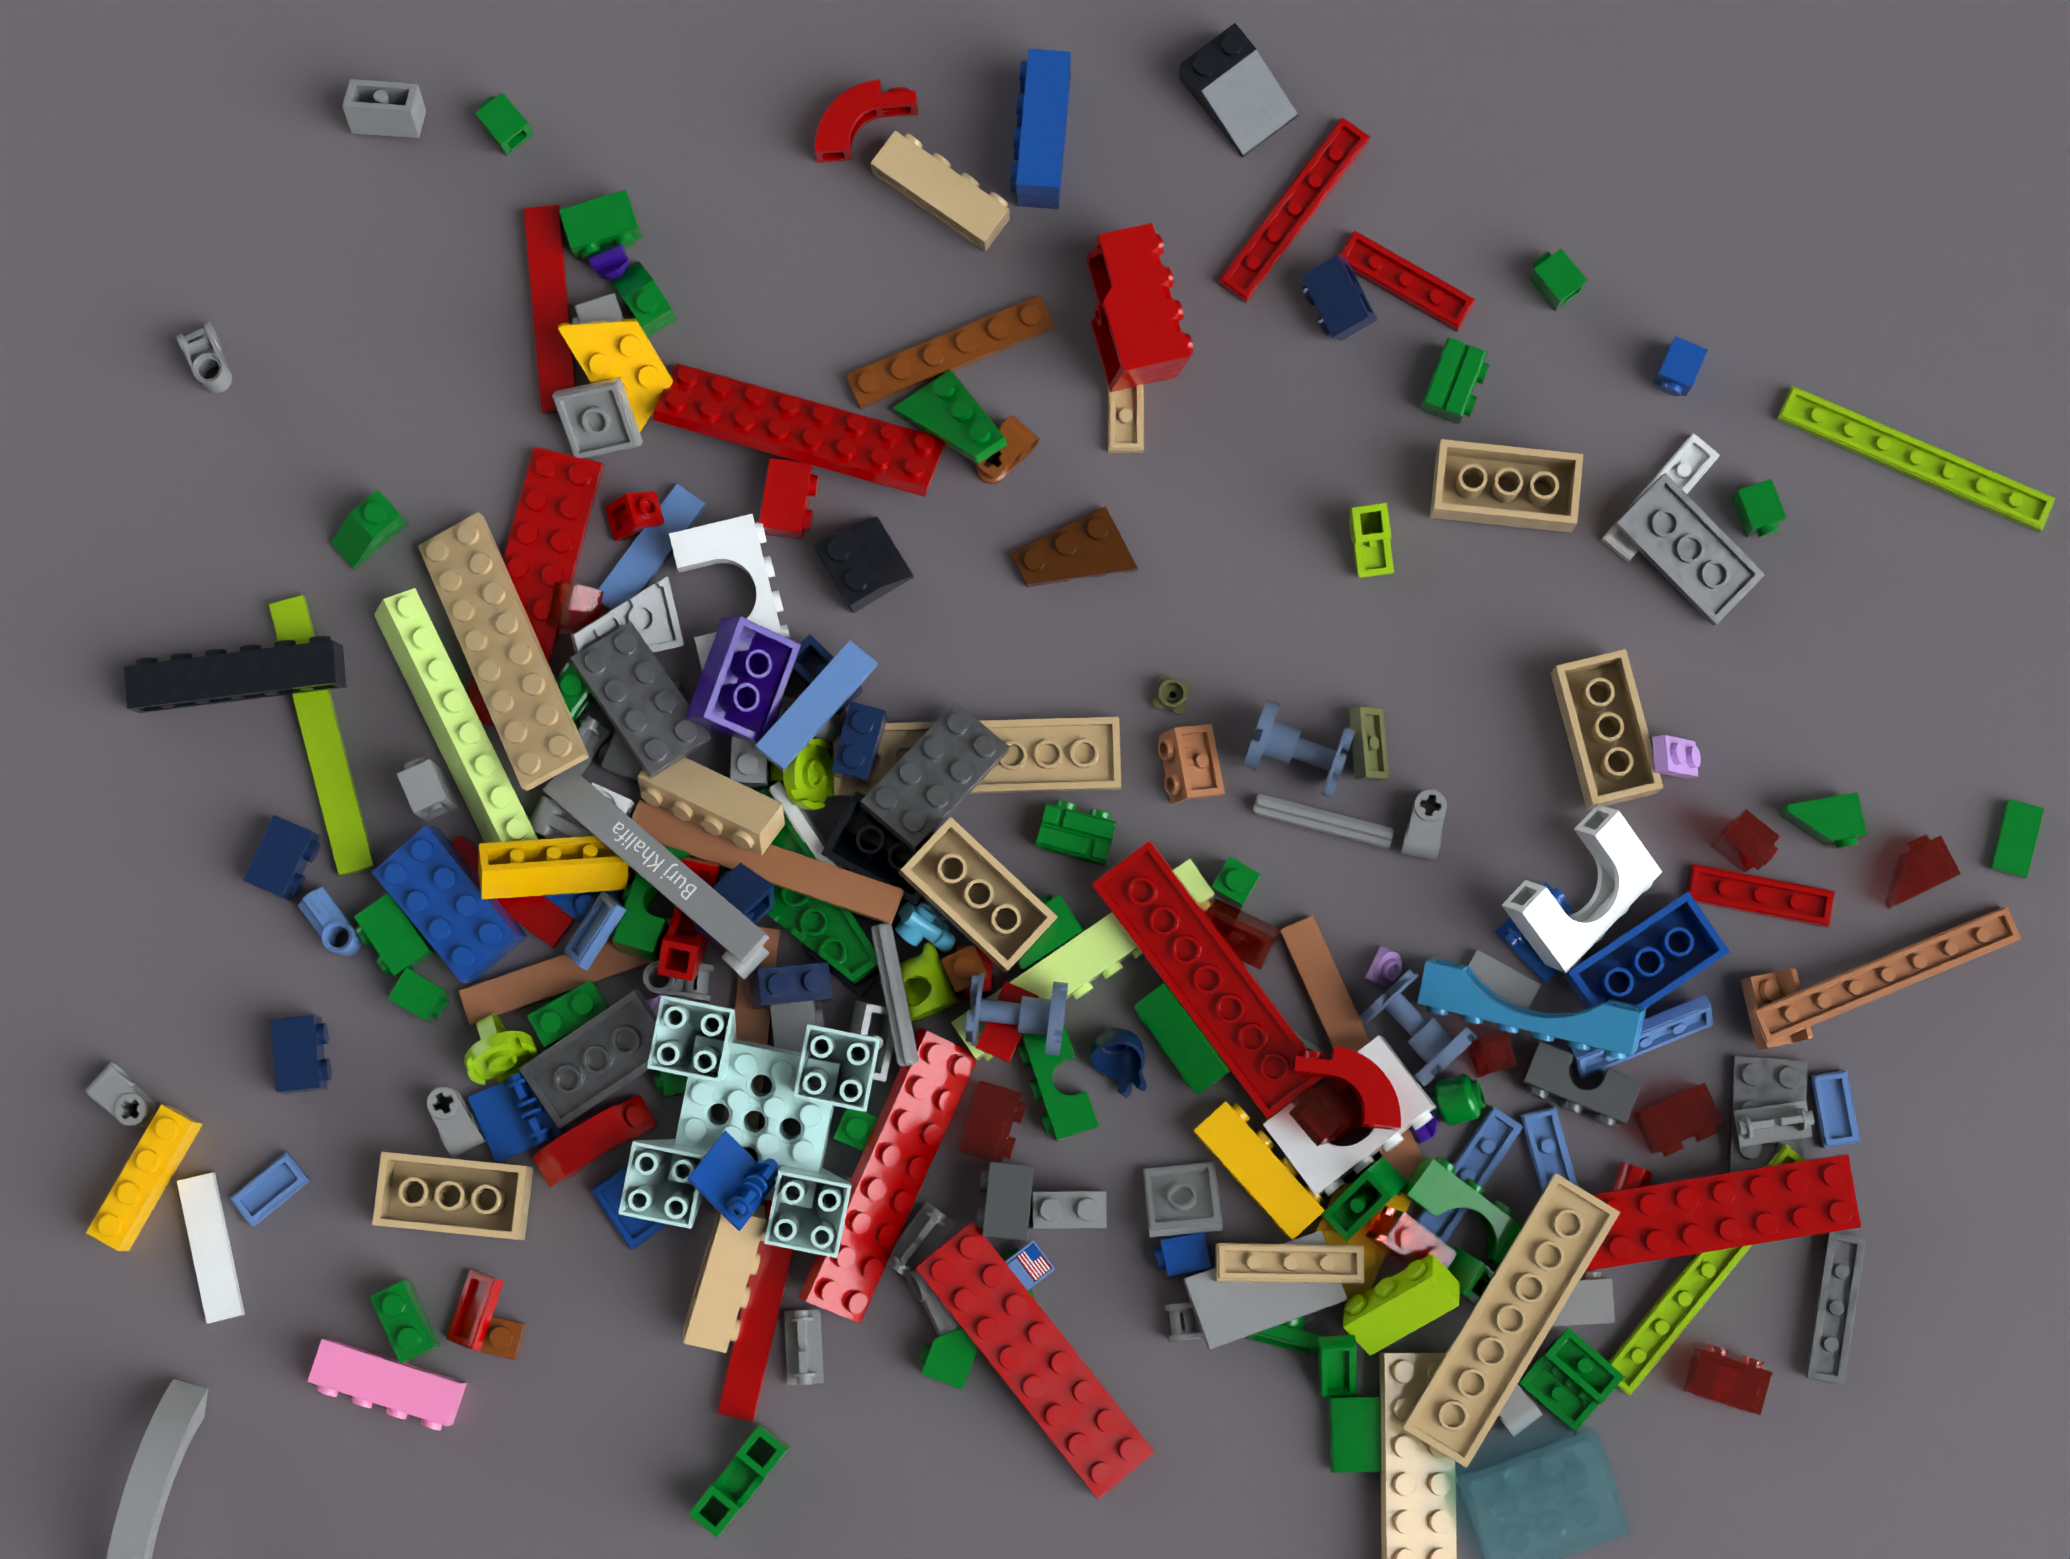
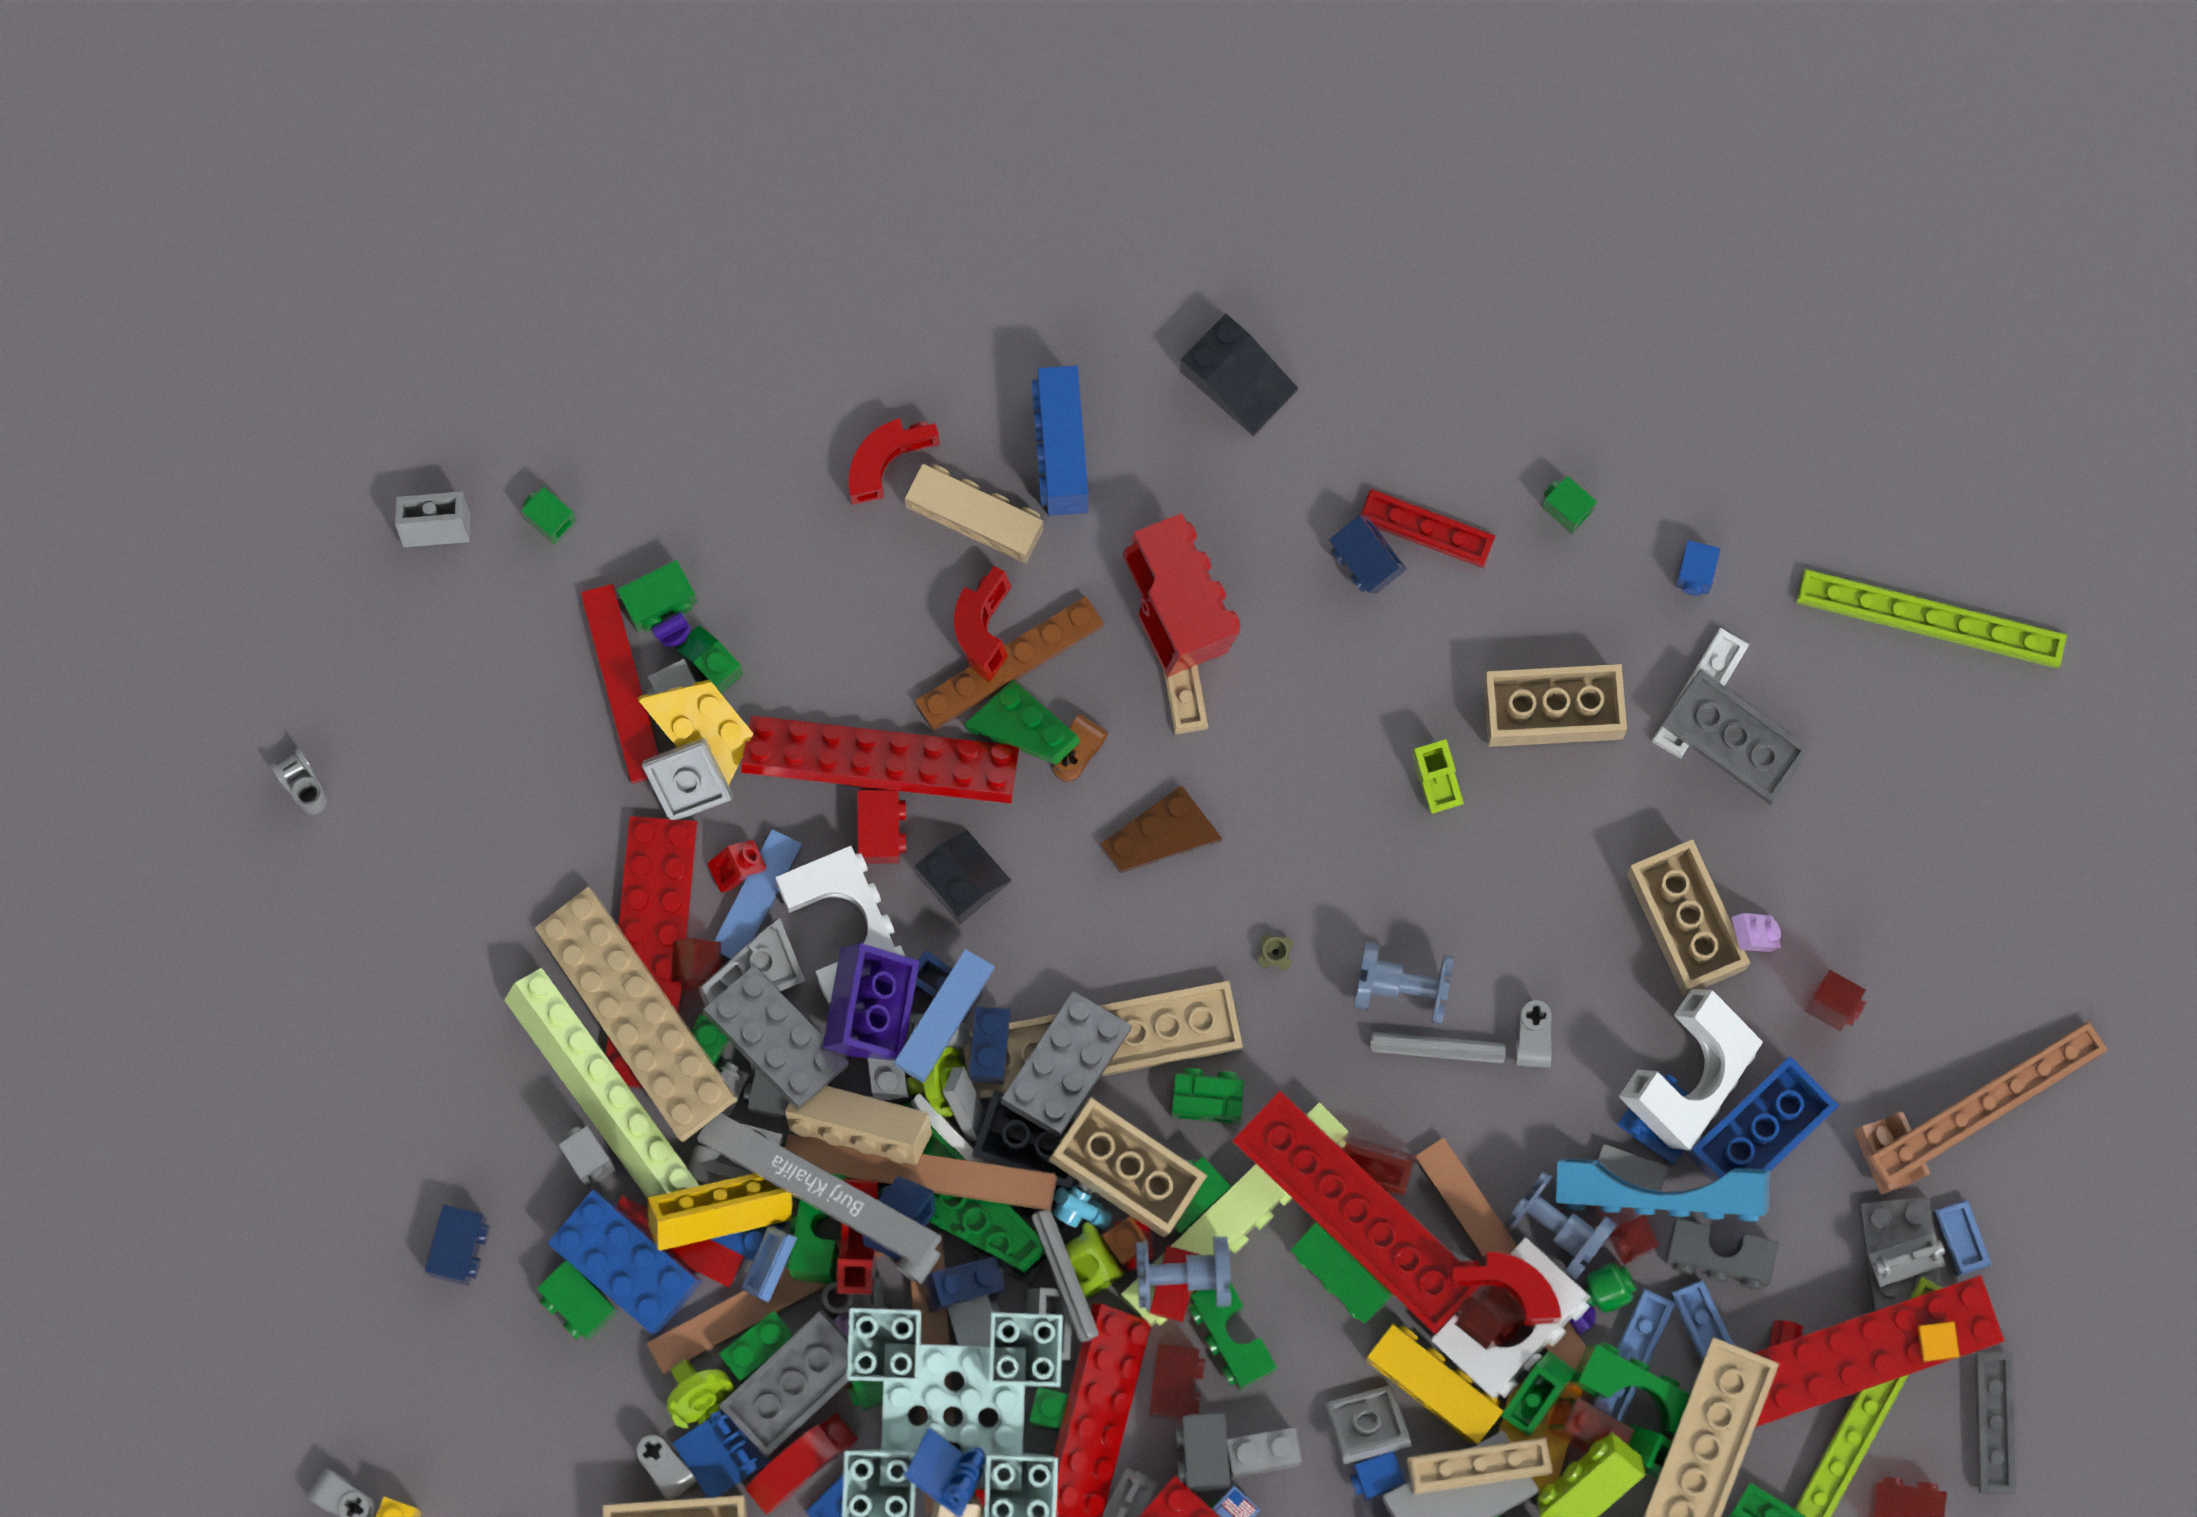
camera: 15 degrees left, 5 degrees down
black brick [124,636,347,713] -> none
lime tile [269,595,376,877] -> none
dark blue brick [270,1015,332,1094] -> none
medium blue piece [298,887,363,957] -> none
green slope [331,489,409,570] -> none
green brick [387,967,450,1023] -> none
dark blue piece [1090,1028,1147,1098] -> none
nougat bracket [1158,724,1225,804] -> none
green brick [1211,856,1261,910] -> none
red tile [1218,117,1370,303] -> none
olive plate [1349,706,1390,781] -> none
lavender plate [1365,946,1402,987] -> none
green brick [1420,338,1490,424] -> none
light grey brick [1552,1272,1615,1326] -> none
medium blue tile [1571,995,1714,1079] -> none
clear red brick [1633,1082,1724,1157] -> none
red tile [1686,864,1835,928] -> none
green brick [1732,478,1787,538] -> none
green slope [1780,792,1867,849] -> none
clear red slope [1885,834,1961,909] -> none
green tile [1989,799,2044,879] -> none
none -> light grey tile [943,1067,986,1142]
none -> red arch [954,566,1012,682]
none -> light orange tile [1918,1322,1959,1361]

